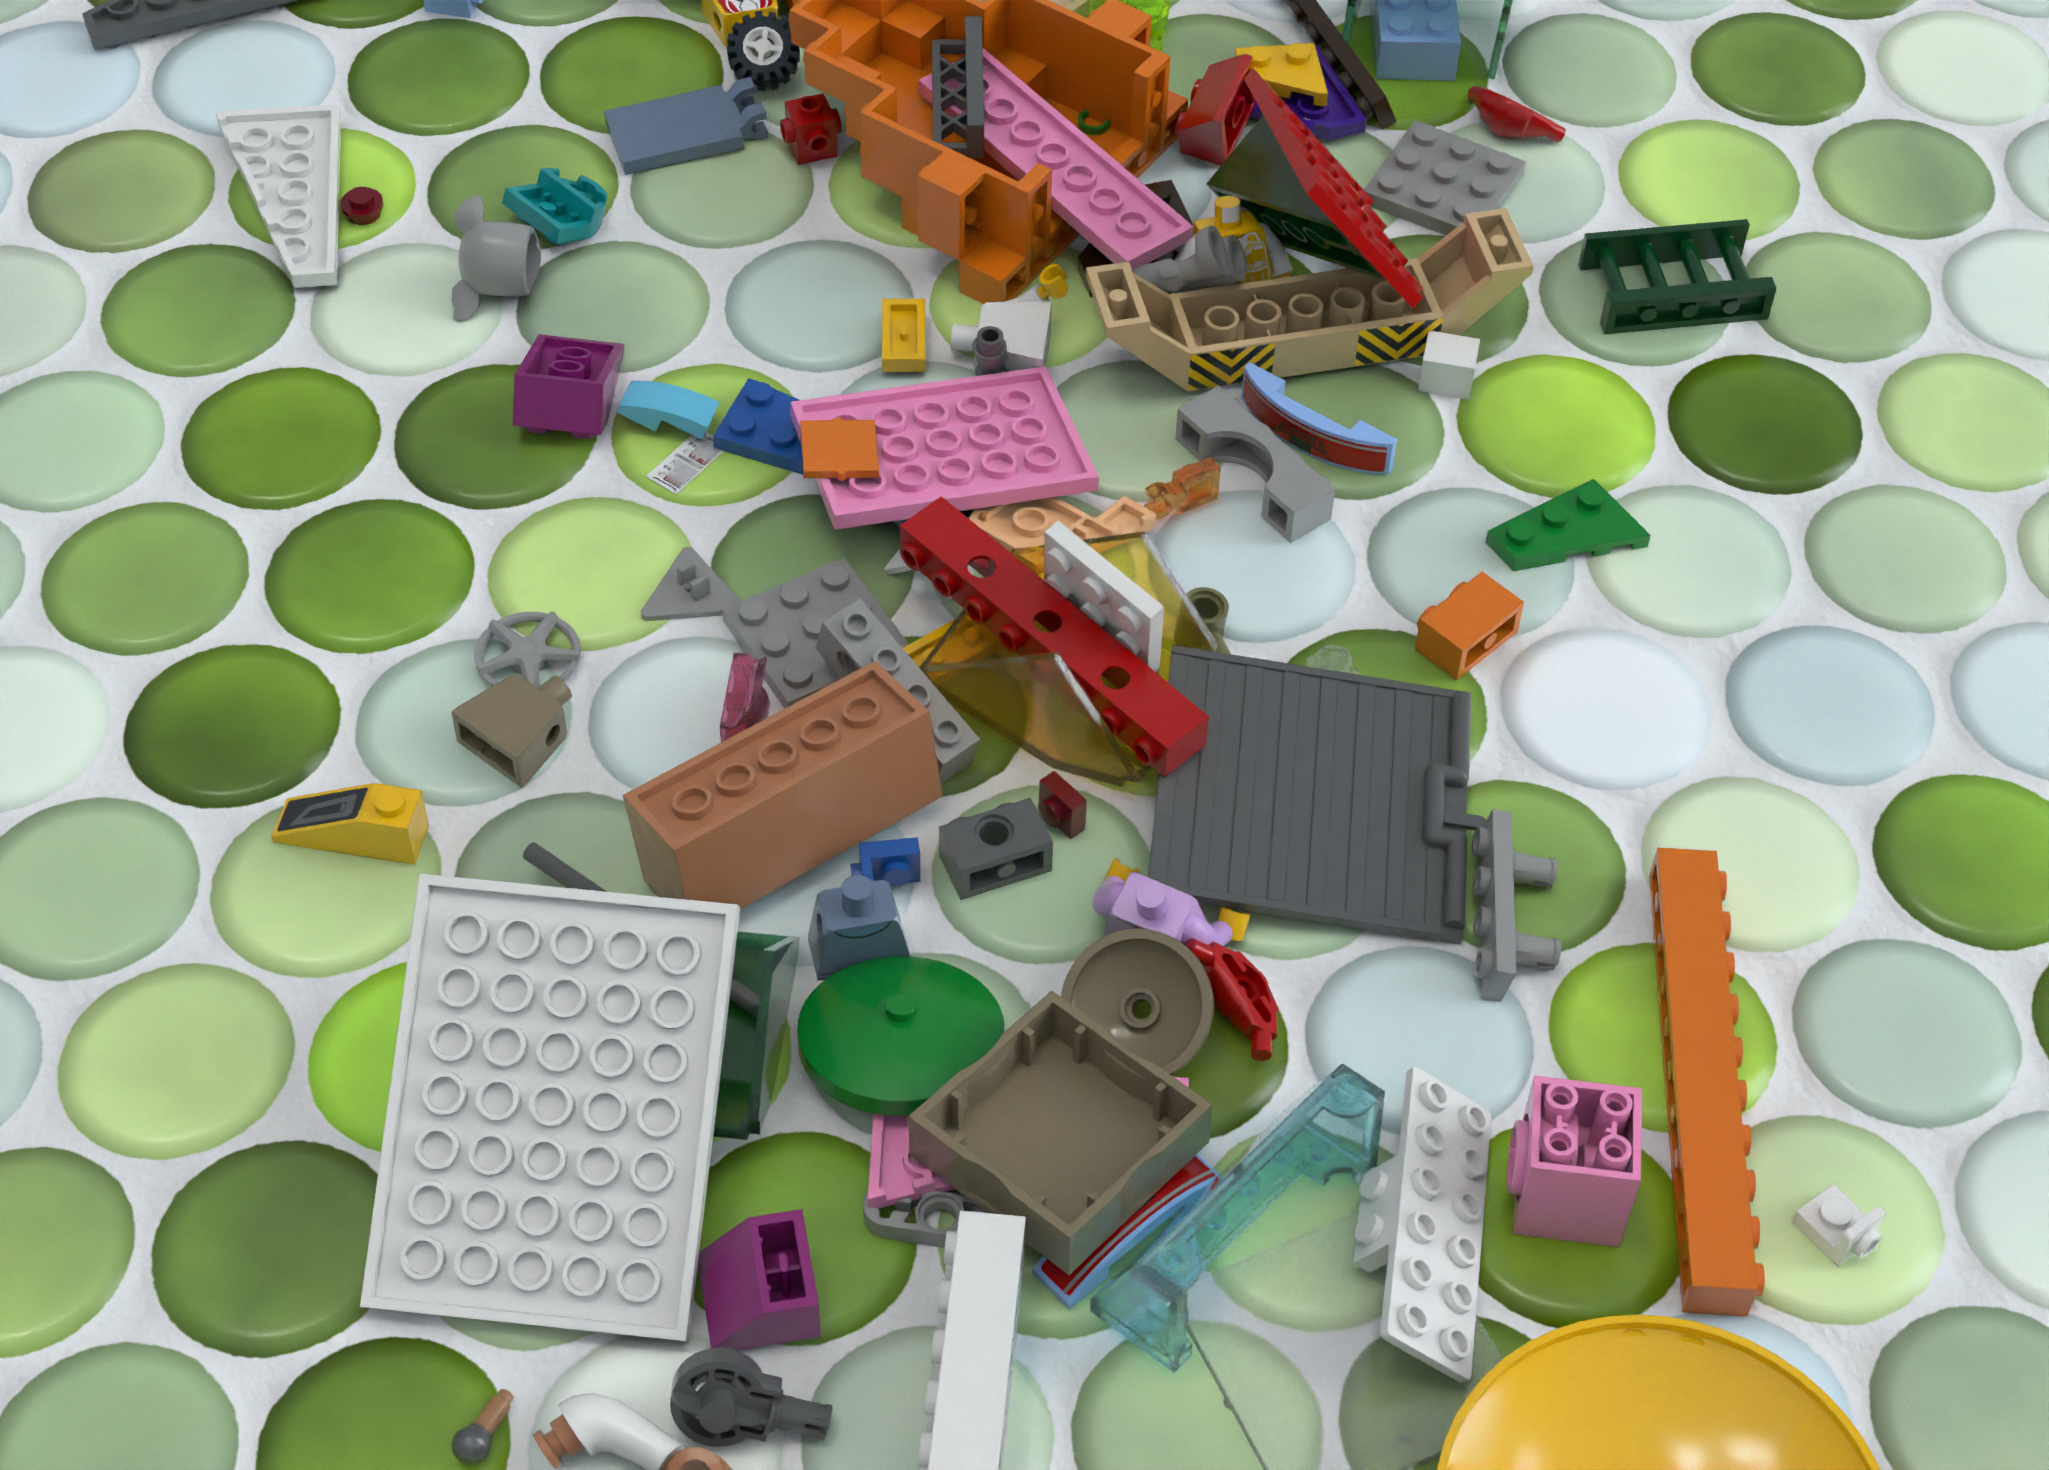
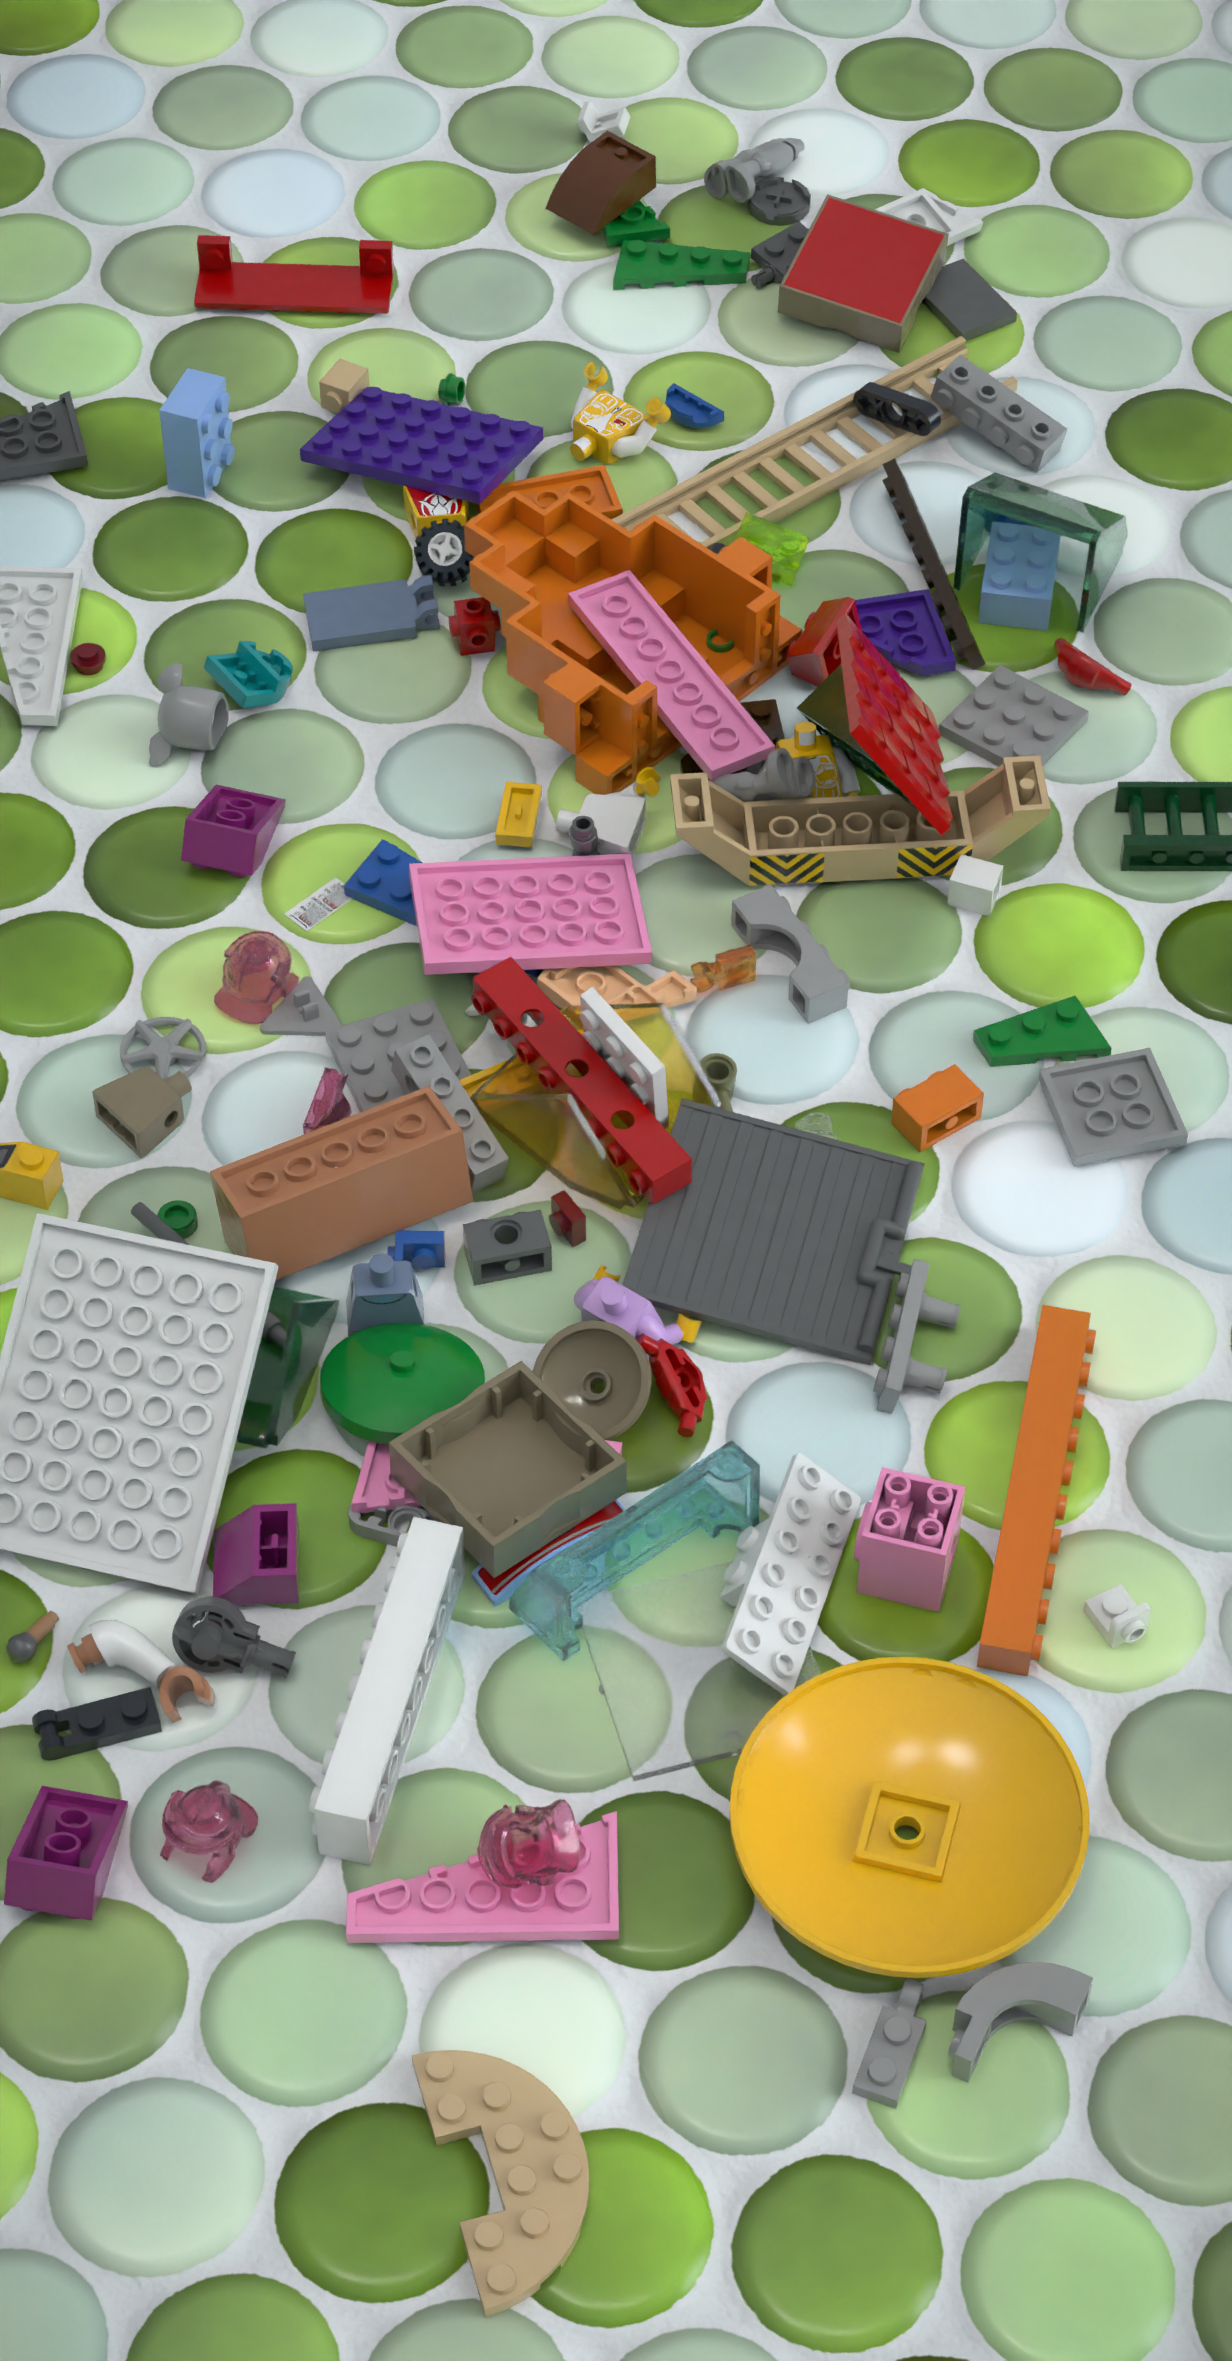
camera: 10 degrees right, 0 degrees up
medium azure slope [616,381,720,440] -> none
orange piece [800,417,879,481] -> none
dark grey fence [932,16,984,158] -> none
yellow wing [1235,43,1328,106] -> none
slope [1241,362,1397,475] -> none
none -> green tile [157,1200,198,1239]
none -> clear pink helmet [214,931,299,1024]
none -> light grey plate [1039,1048,1188,1166]

